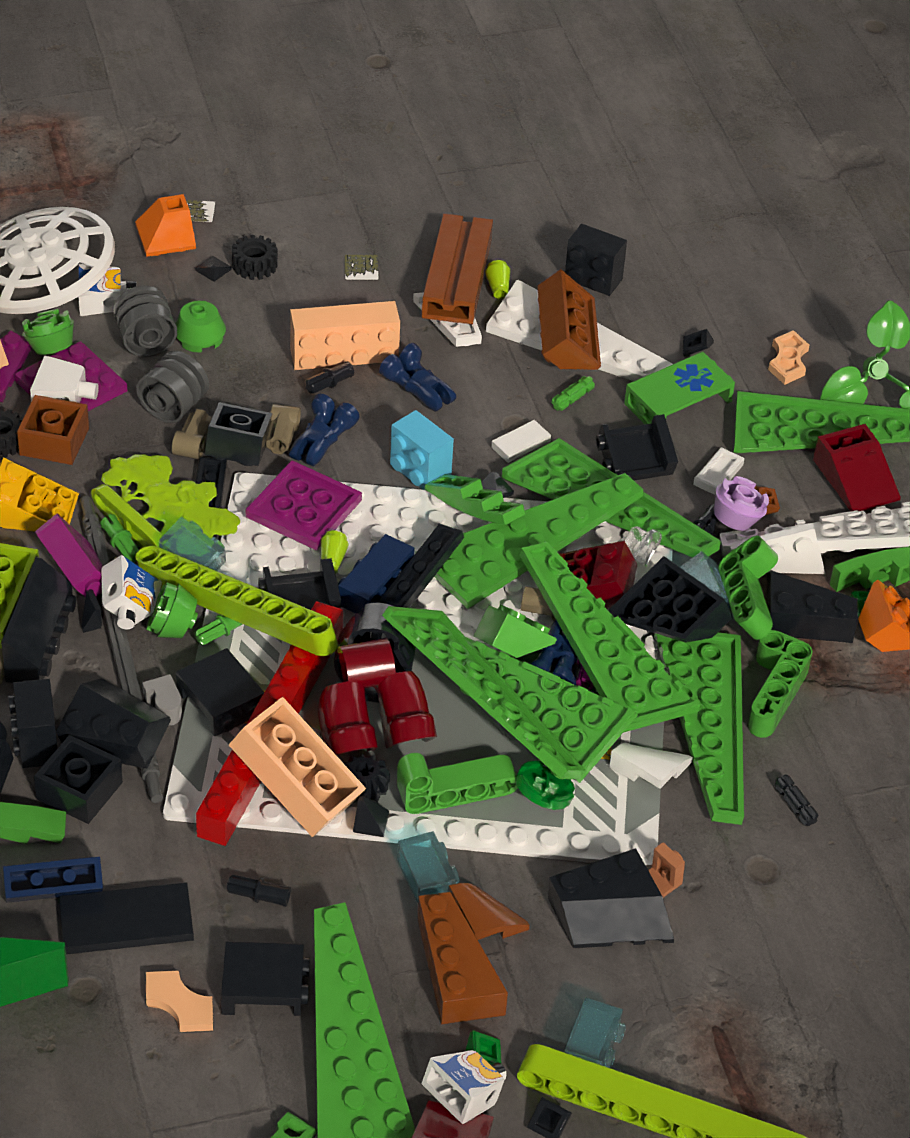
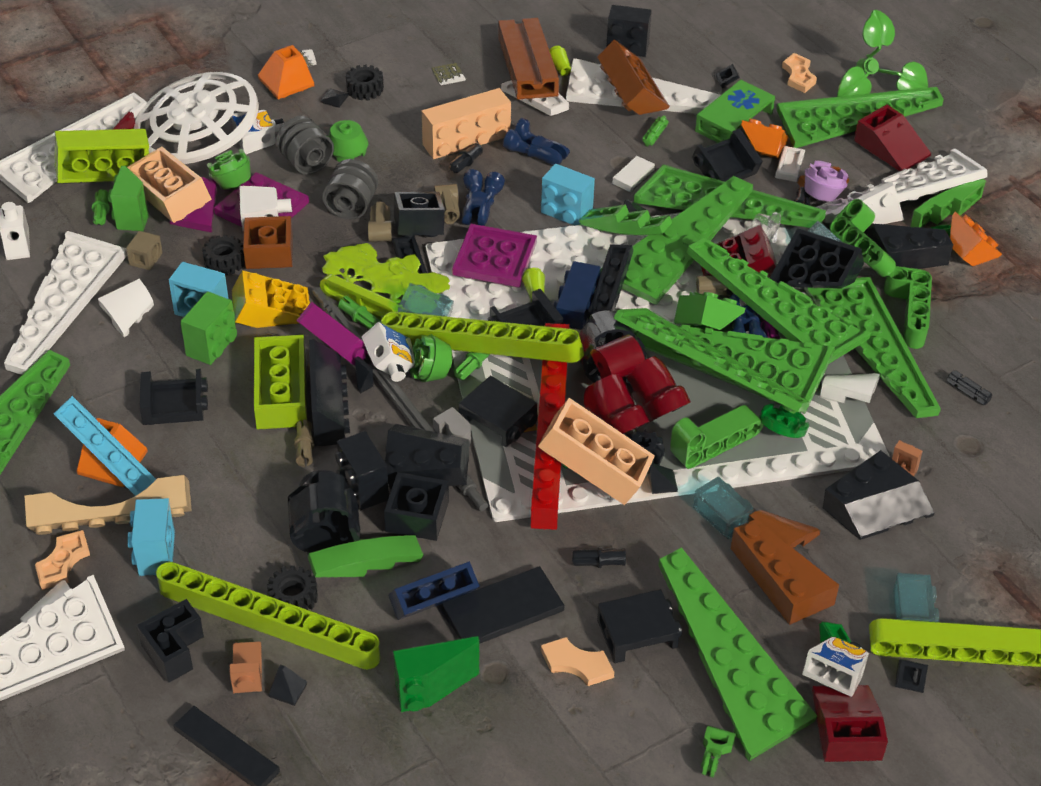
camera: 15 degrees left, 0 degrees up
none -> orange slope [741,119,789,159]

